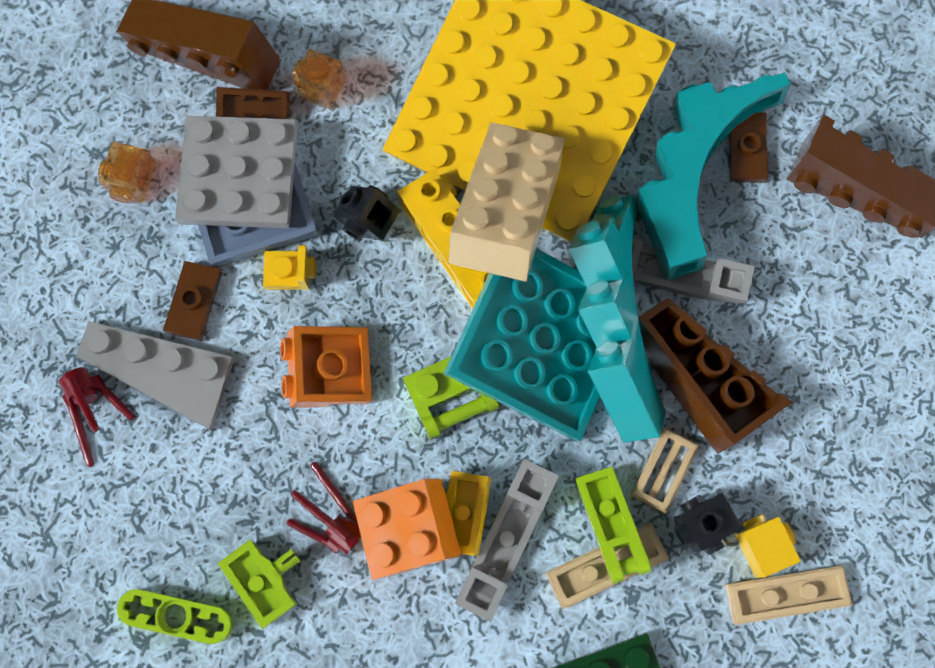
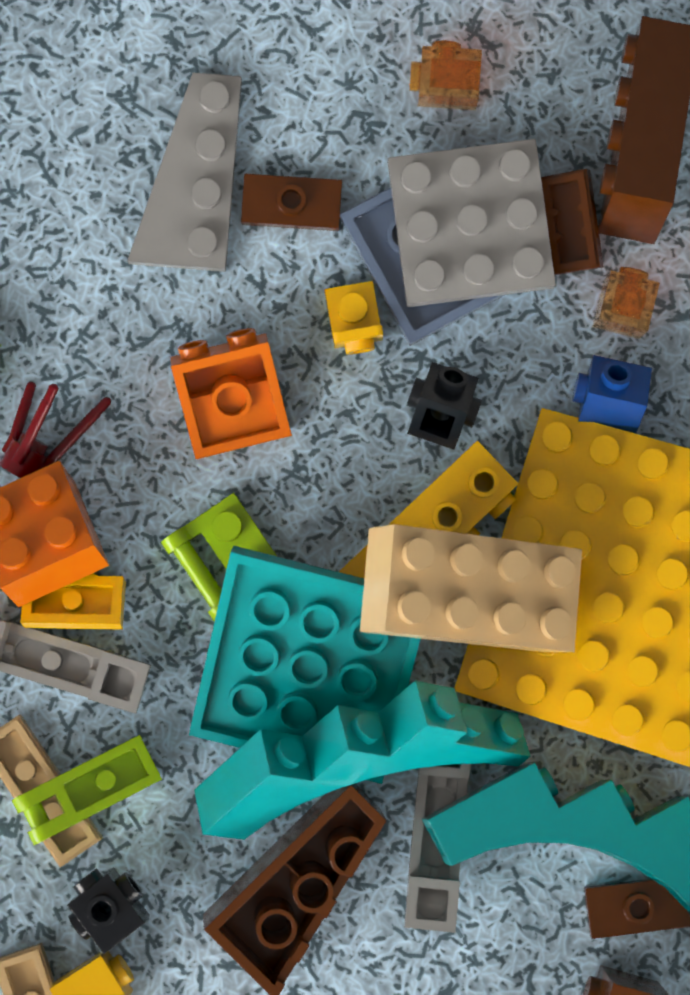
camera: 80 degrees right, 10 degrees up
dark red plant [58,367,135,467] -> none
tan tile [630,427,699,514] -> none
none -> blue brick [572,355,652,434]

